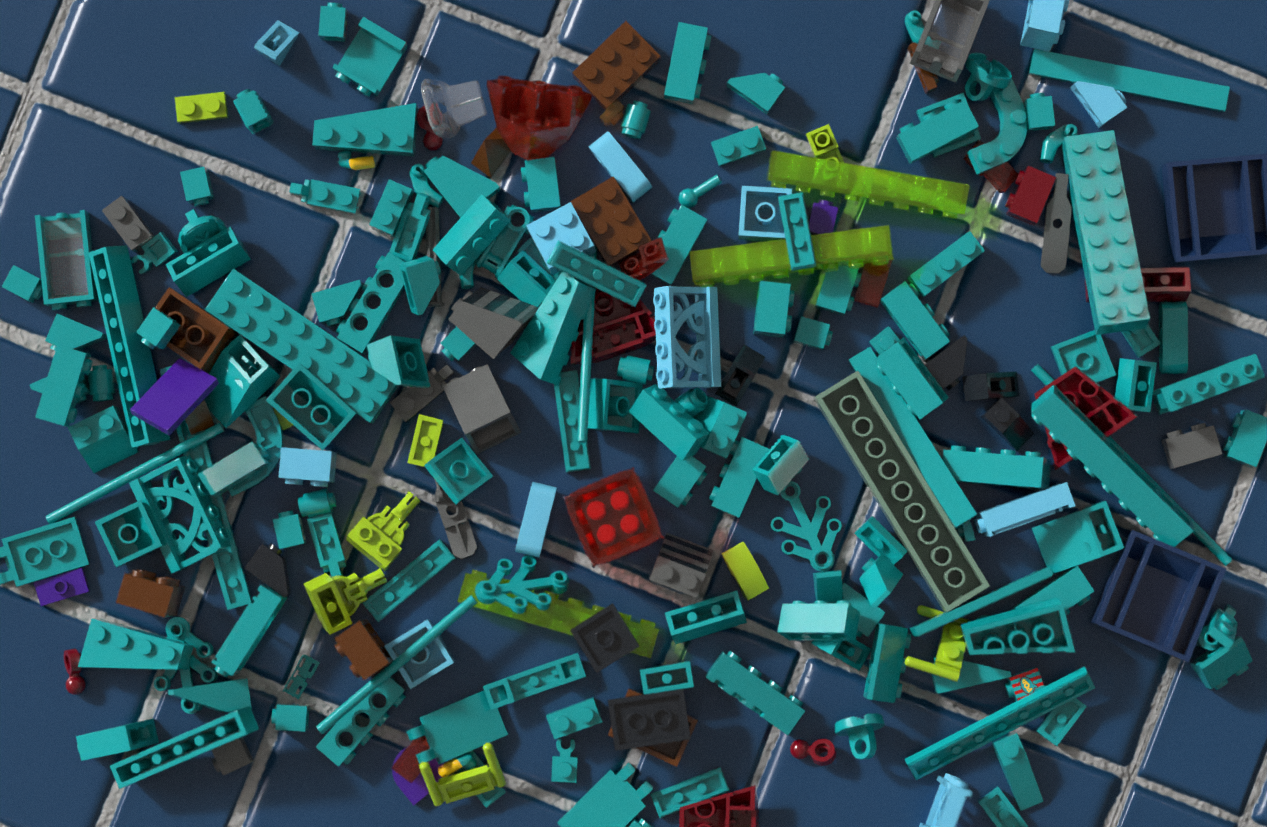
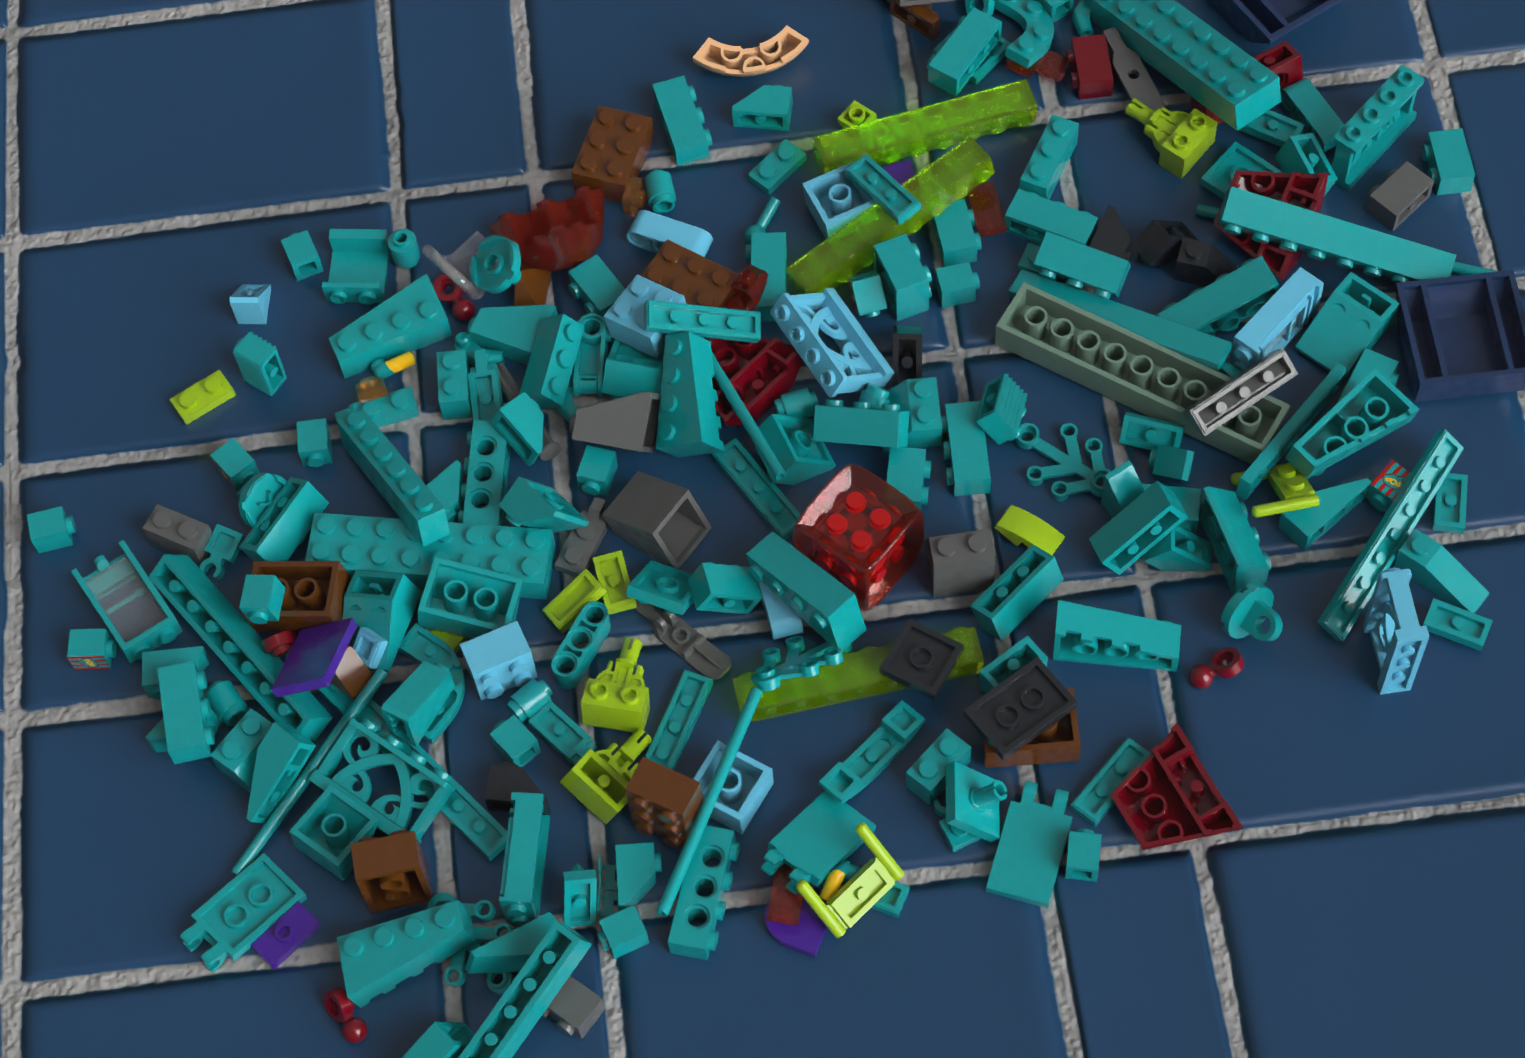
camera: 25 degrees left, 25 degrees down
none -> teal brick [27,506,76,554]
none -> teal slope [246,722,316,824]
none -> dark red plate [261,630,298,657]
none -> teal brick [296,418,333,467]
none -> teal brick [337,409,450,547]
none -> medium azure tile [352,627,388,669]
none -> clear orange plate [355,376,388,404]
none -> teal brick [388,229,420,269]
none -> teal plate [469,235,522,294]
none -> lime tile [542,569,607,633]
none -> teal beam [551,601,611,689]
none -> teal tile [563,863,597,927]
none -> teal slope [615,842,662,911]
none -> teal brick [688,562,763,615]
none -> light nougat brick [693,25,809,77]
none -> teal wedge [746,531,867,651]
none -> teal brick [847,271,887,318]
none -> teal tile [945,761,1007,842]
none -> lime brick [1125,98,1218,179]
none -> dark grey slope [1182,348,1298,437]

